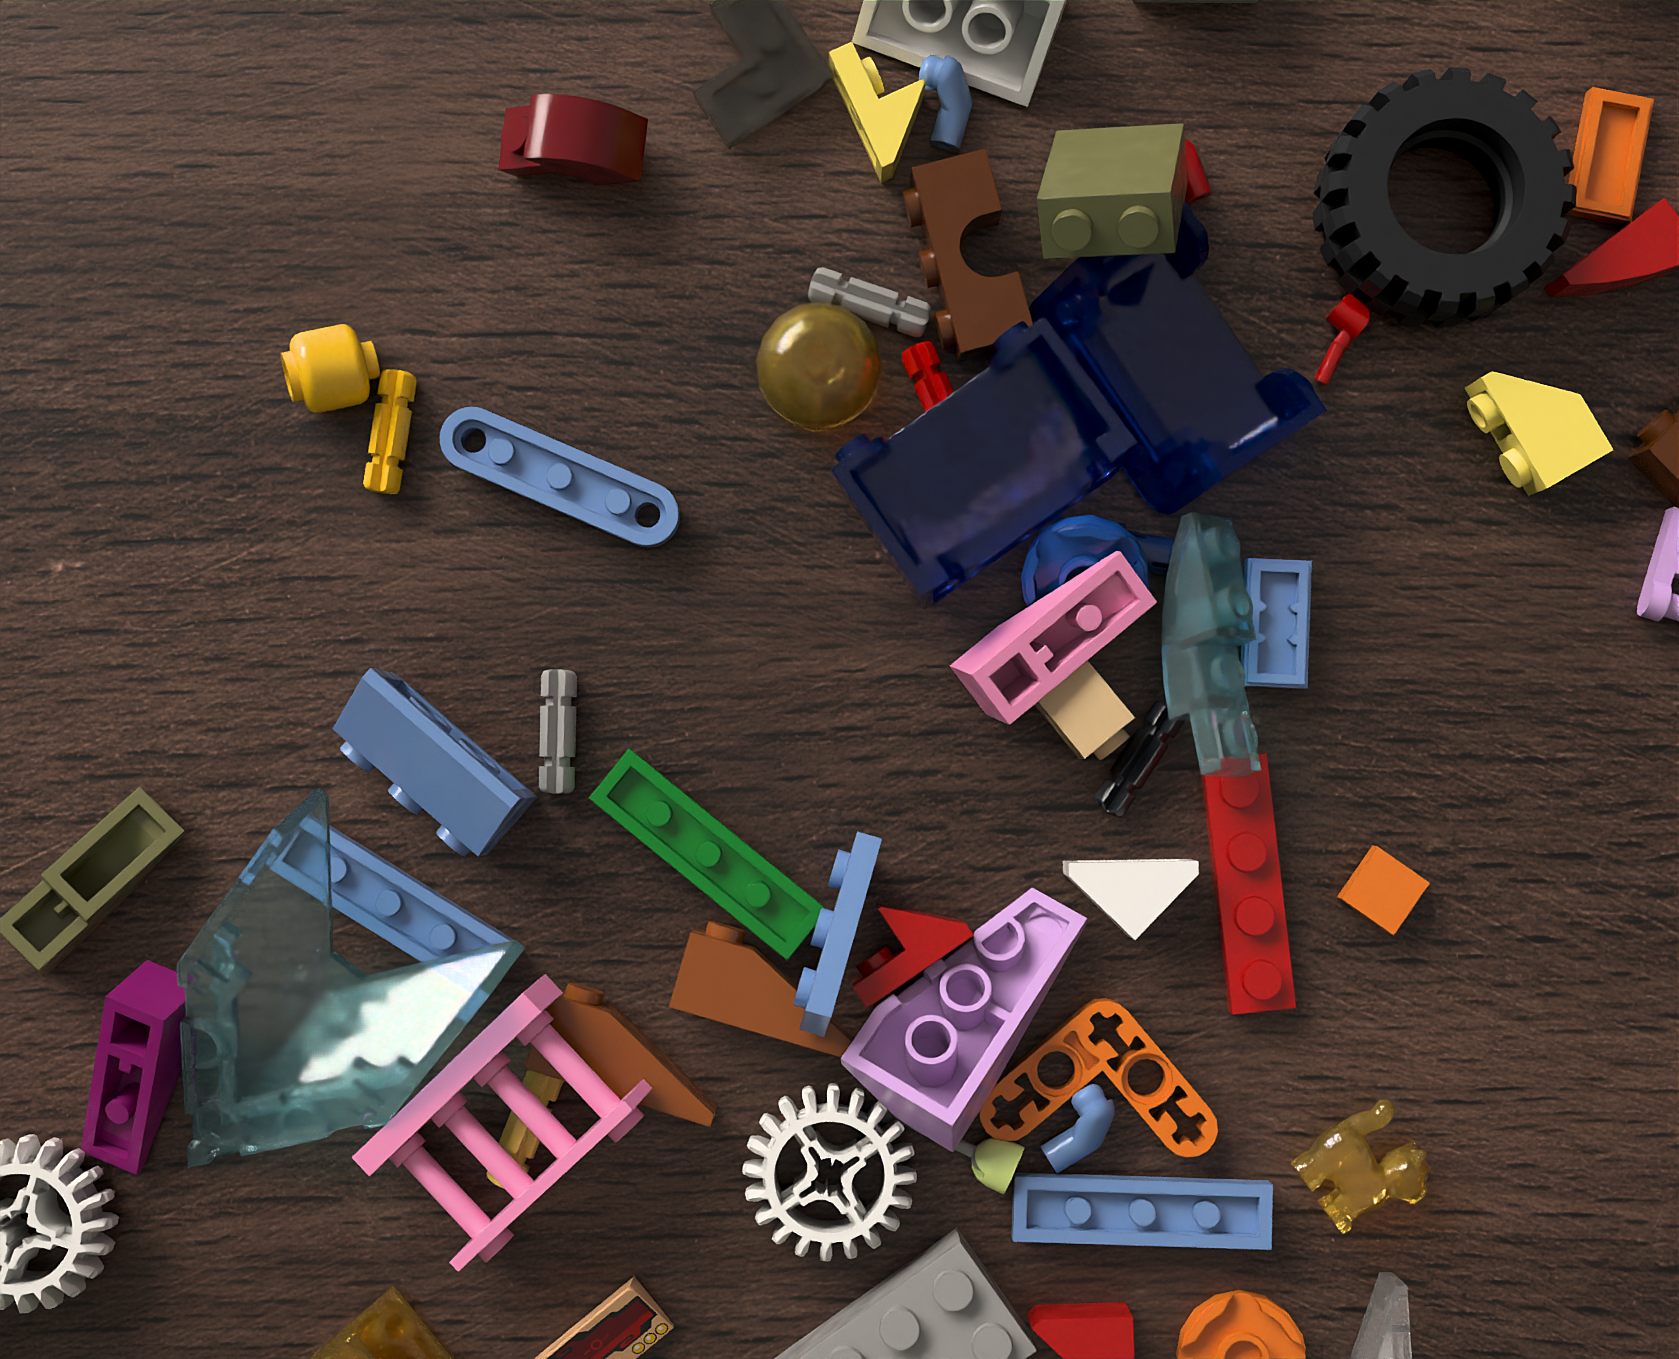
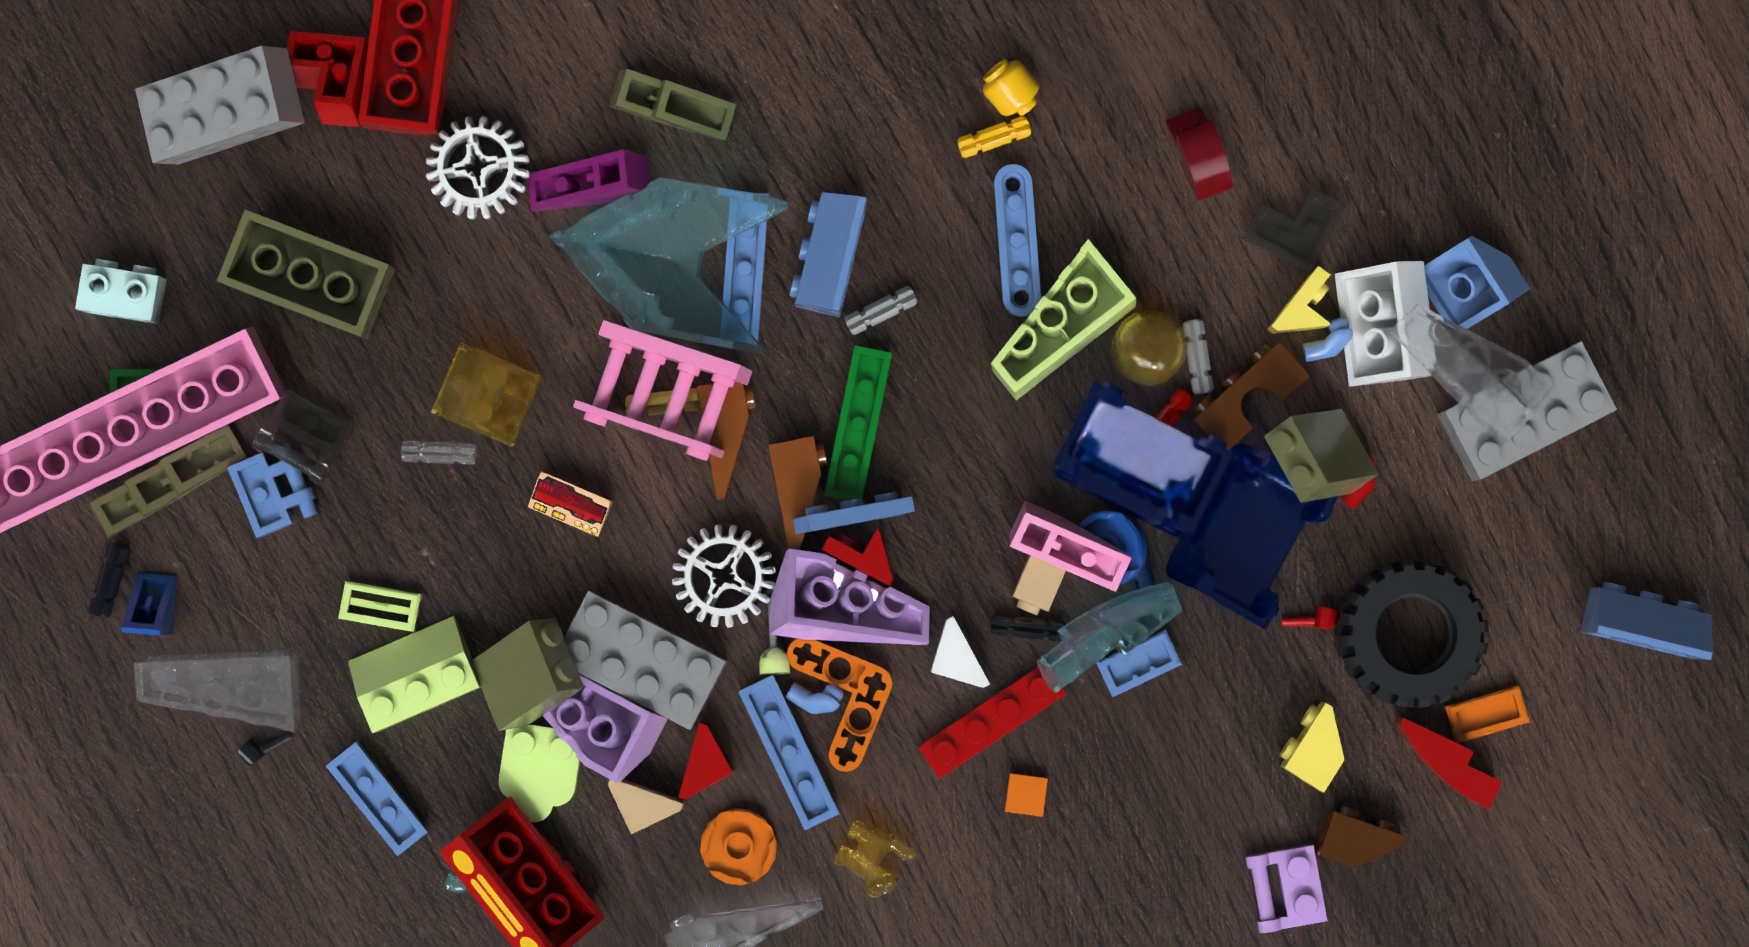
camera: 55 degrees right, 0 degrees up
none -> yellowish green wedge [991,239,1136,400]

